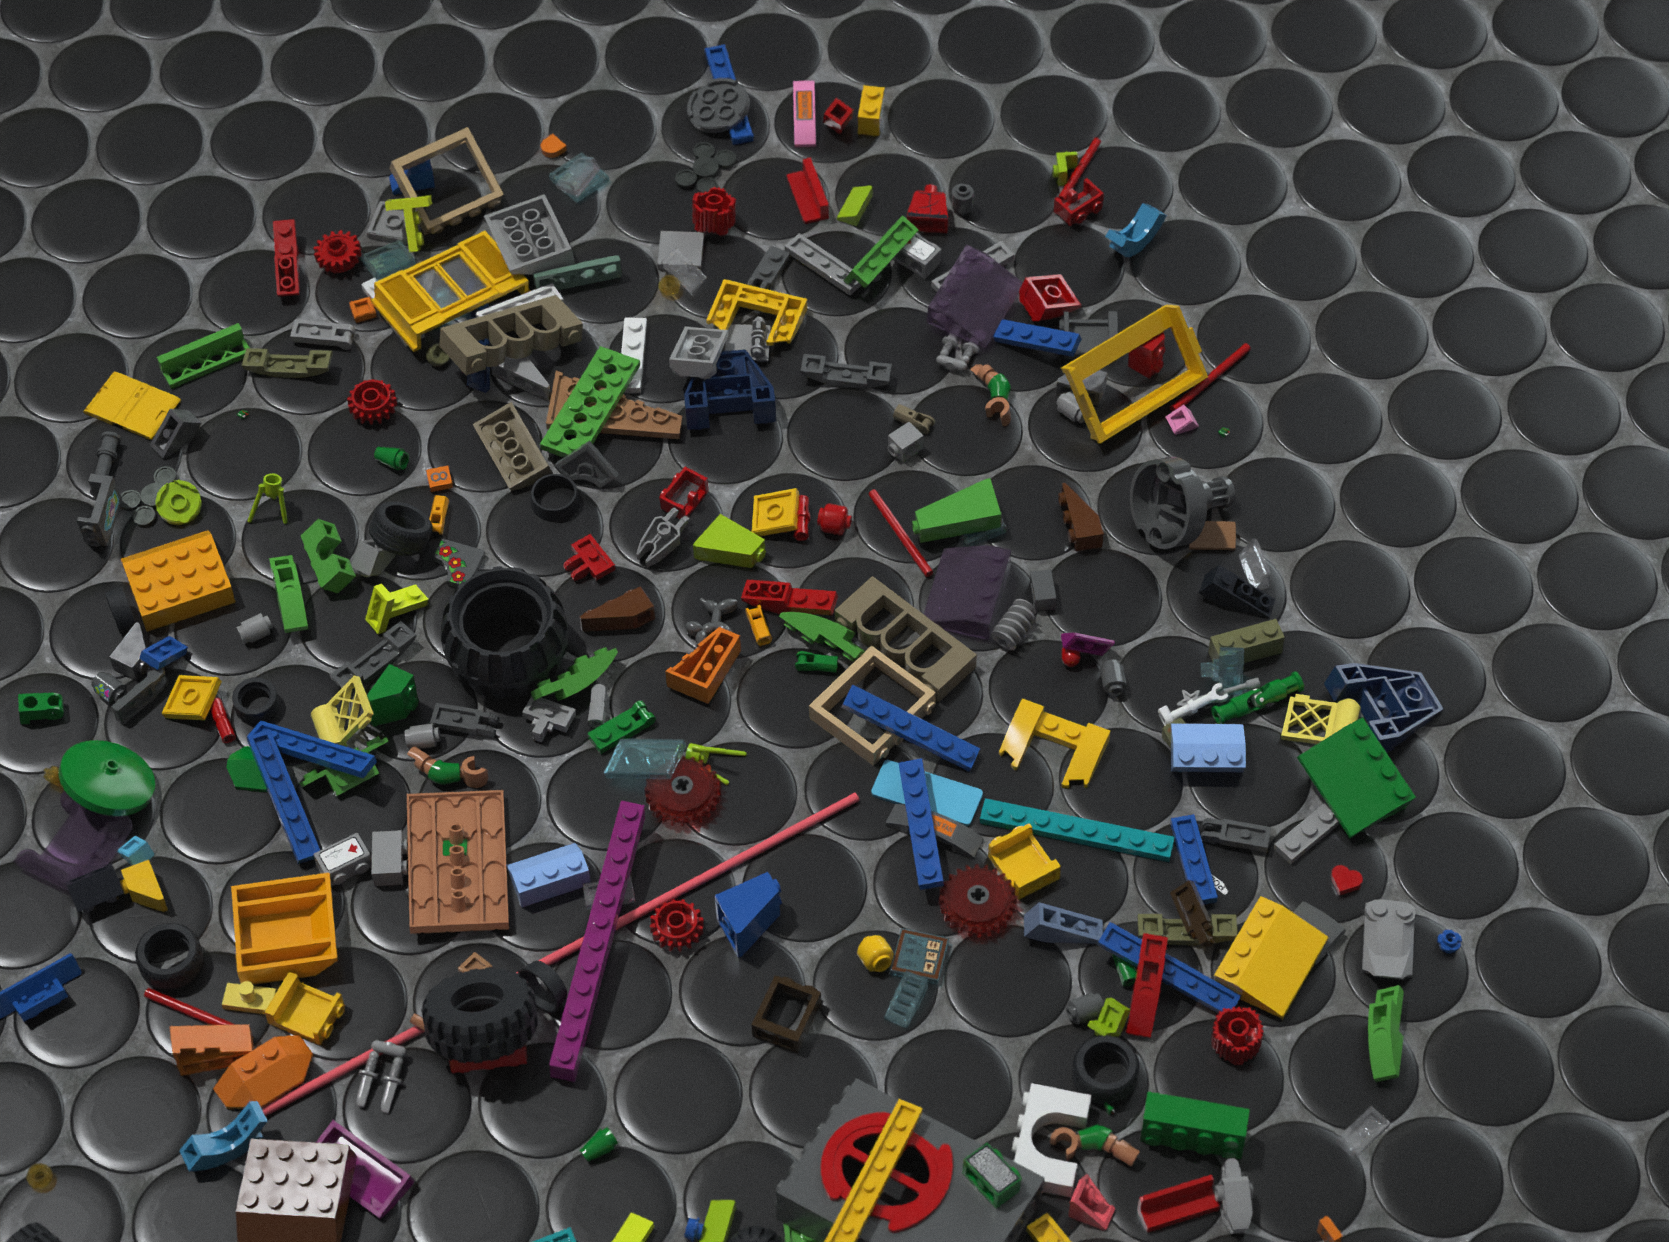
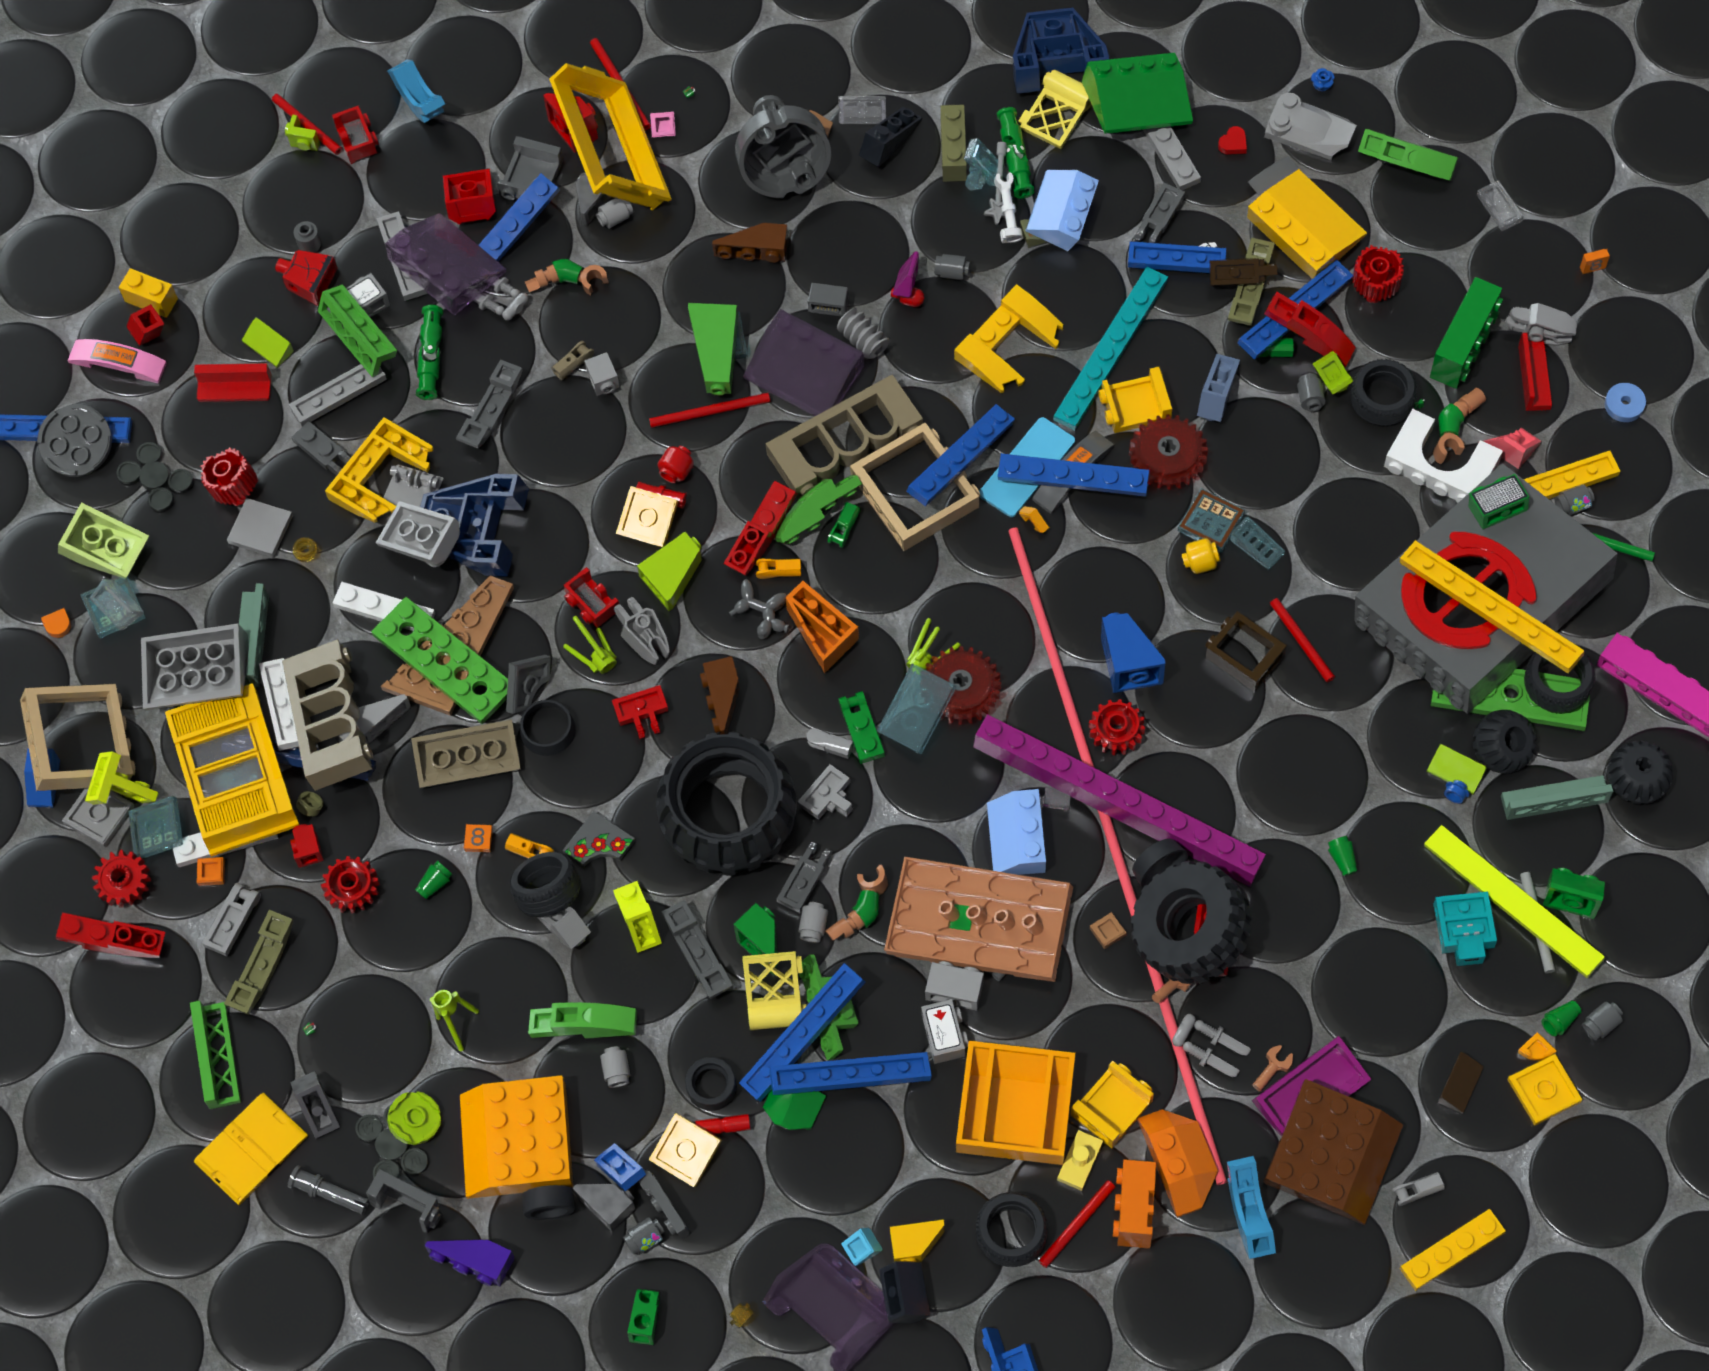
camera: 70 degrees left, 10 degrees up
green dish [58,740,155,816] -> none
bright green arch [301,519,356,593] -> none
bright green slope [531,647,618,701] -> none
clear plate [661,248,707,294] -> none
none -> yellowish green slope [58,502,149,579]
none -> red brick [290,824,324,868]
none -> green piece [415,305,444,400]
none -> dark purple slope [425,1240,515,1287]
none -> lime plant [563,616,617,674]
none -> light orange tile [1018,506,1049,533]
none -> nougat bar [1252,1045,1293,1091]
none -> red piece [1270,598,1335,683]

